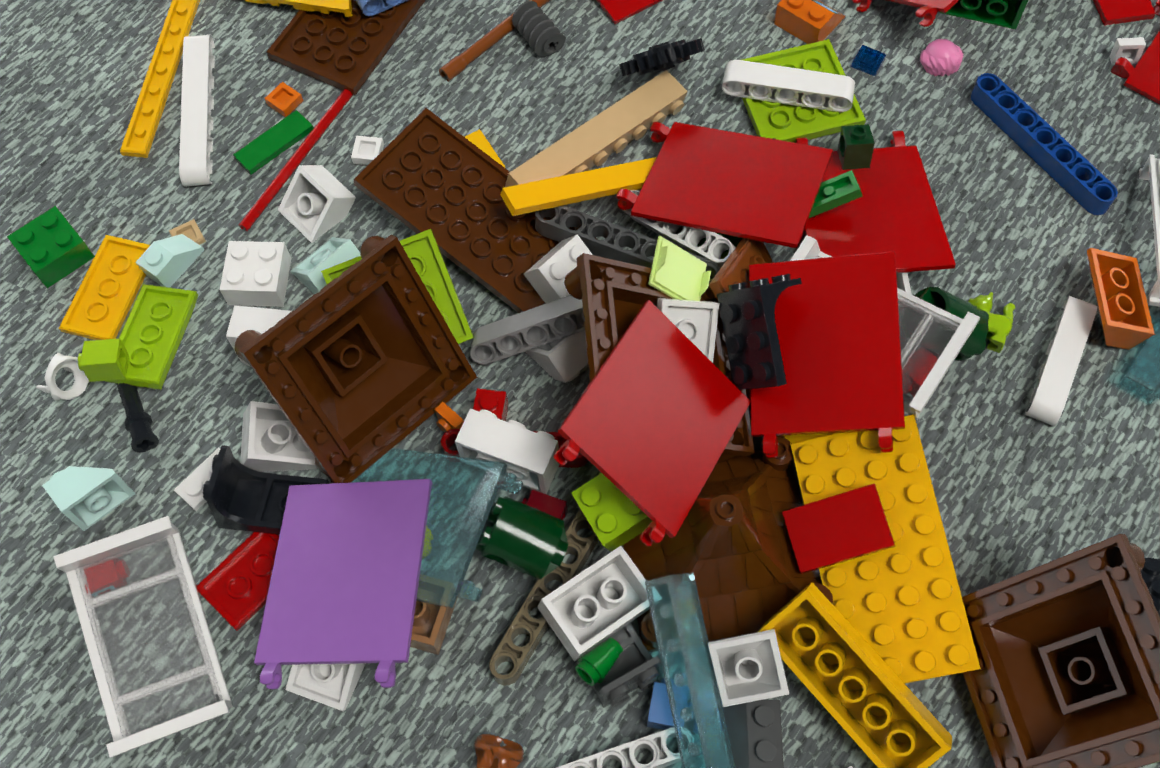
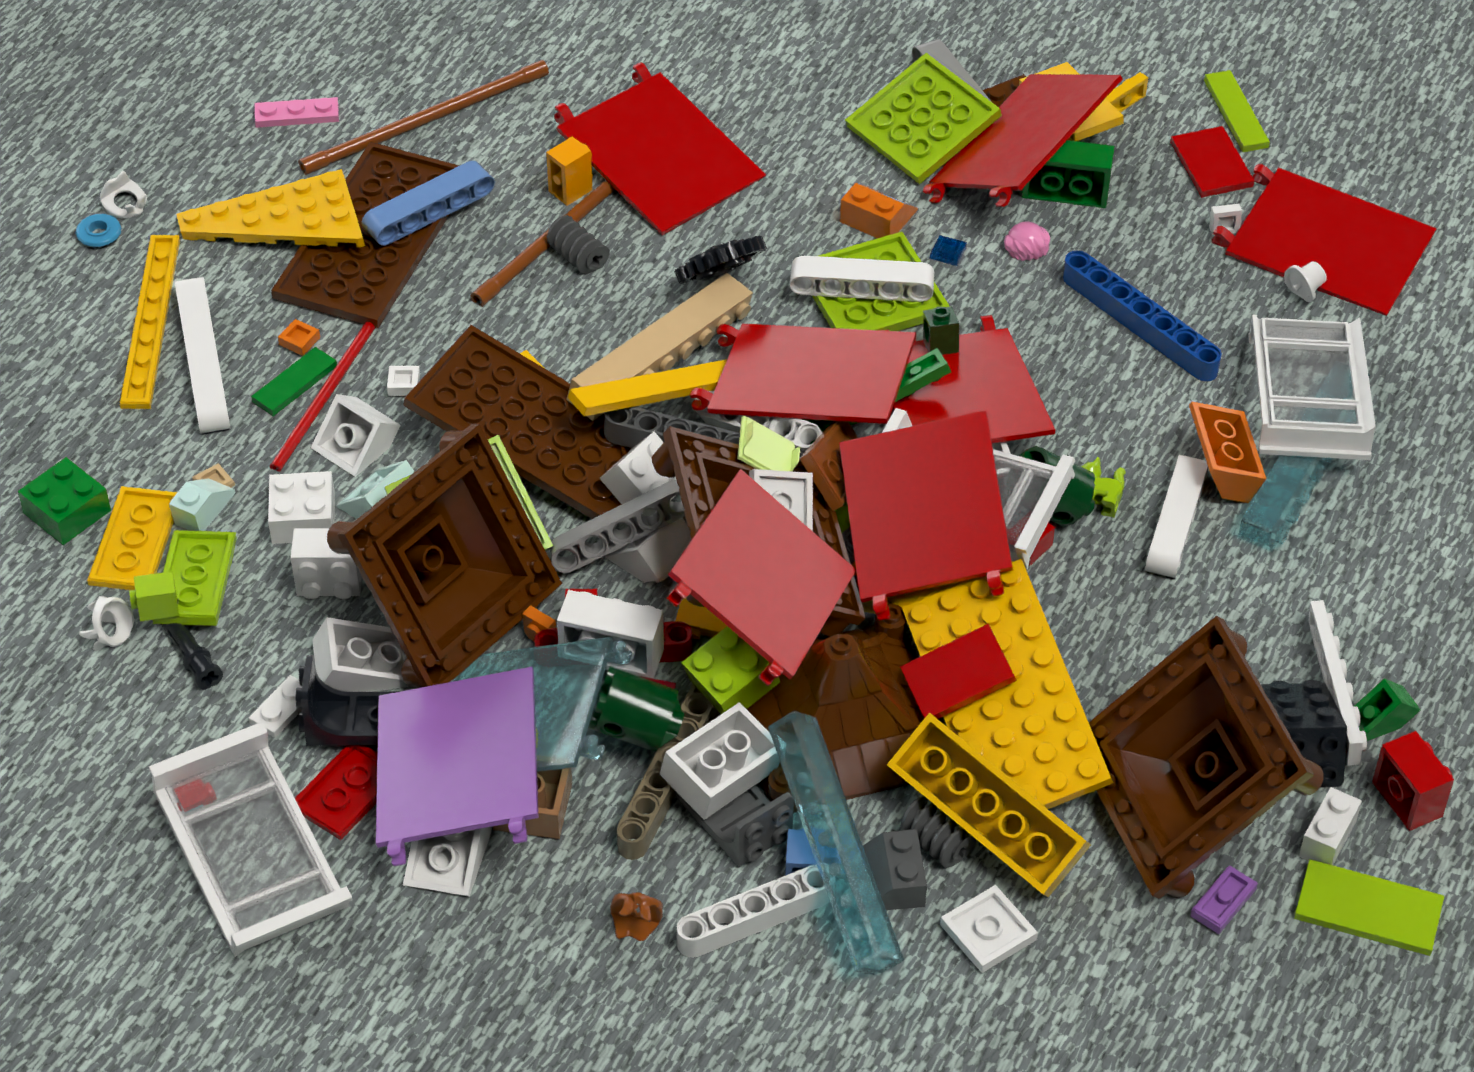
camera: 10 degrees left, 15 degrees down
light aqua slope [42,466,136,531] -> none
green cone [575,637,623,686] -> none
white slope [708,629,789,707] -> none
black bracket [717,274,802,390] -> none
none -> dark grey piece [900,796,976,868]

